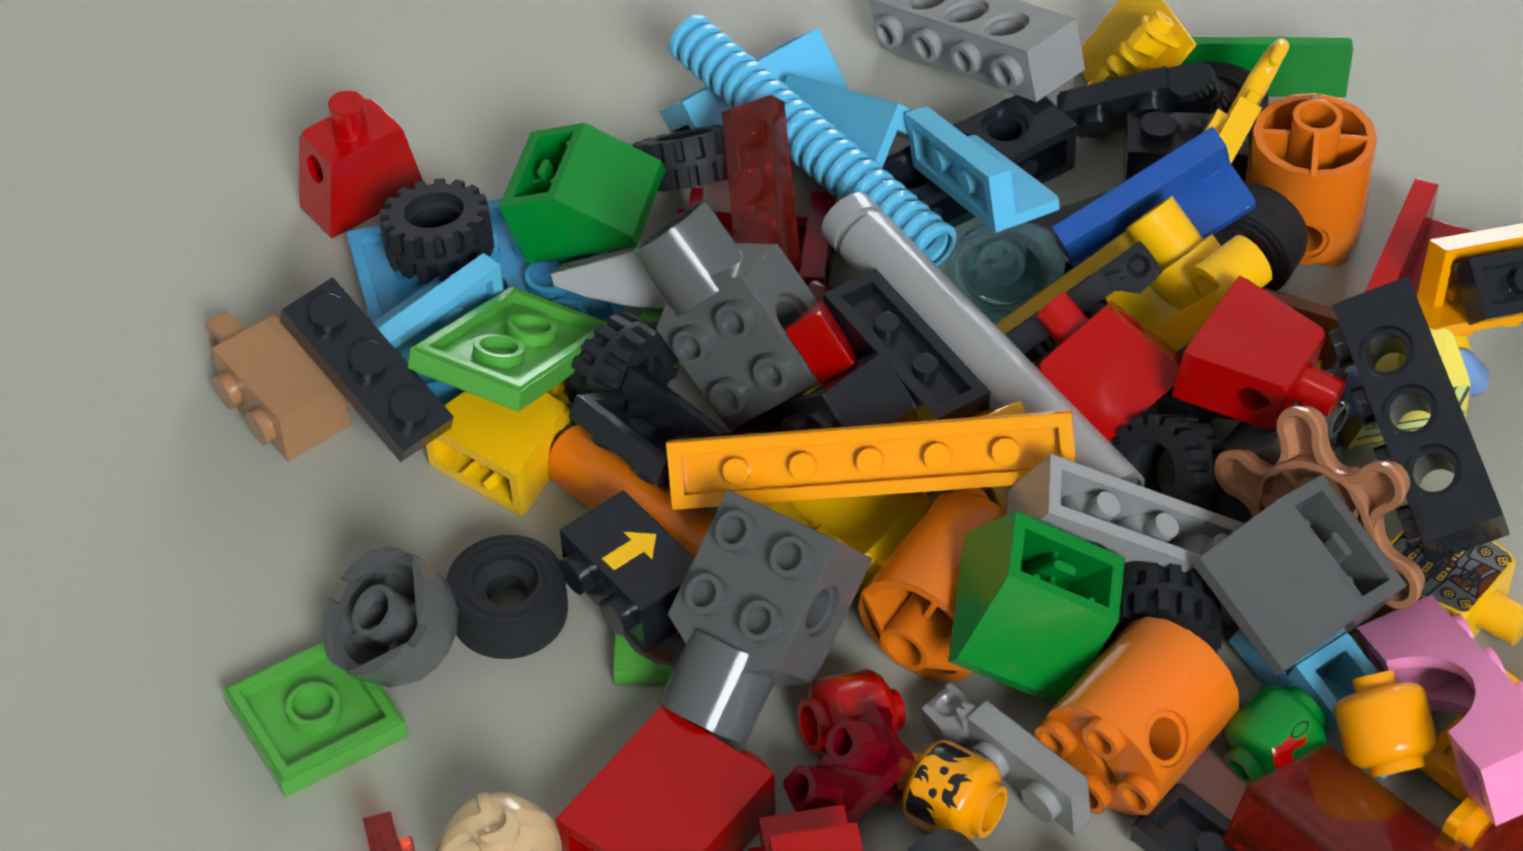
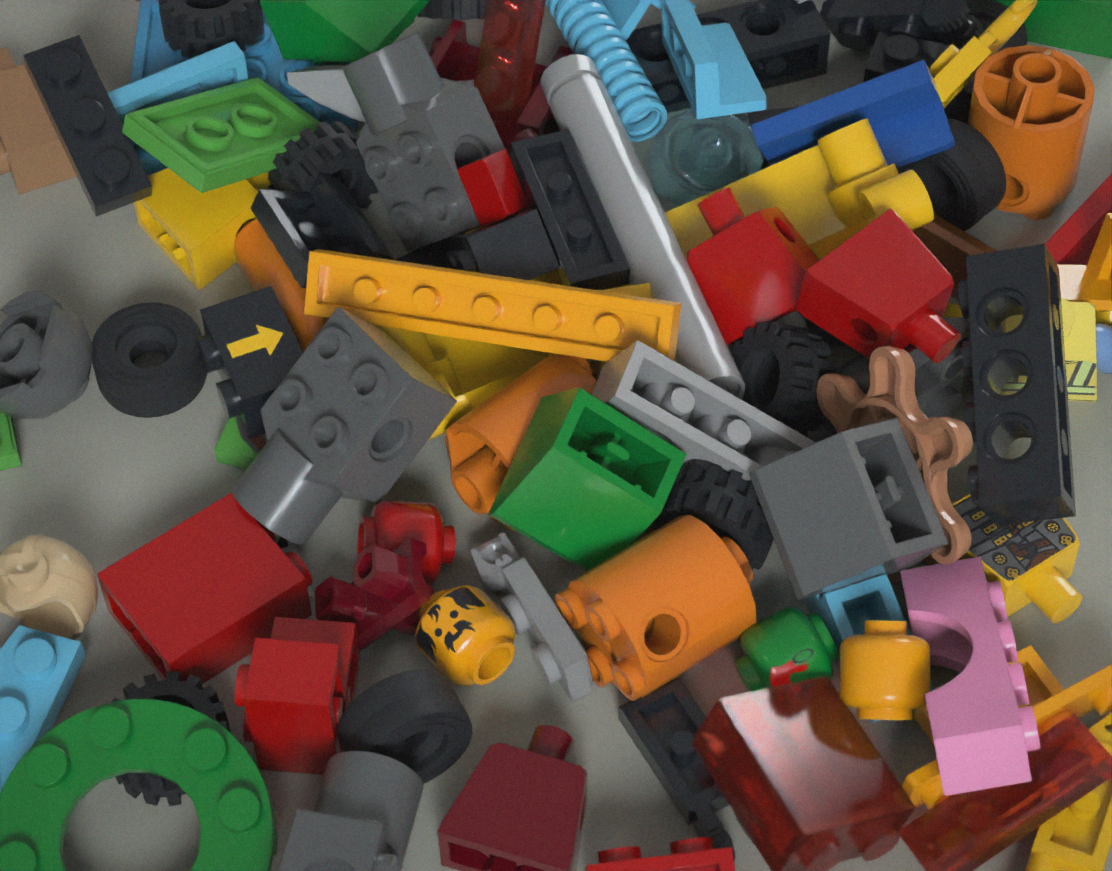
camera: 15 degrees right, 5 degrees up
black hinge [1004,241,1162,363] -> none

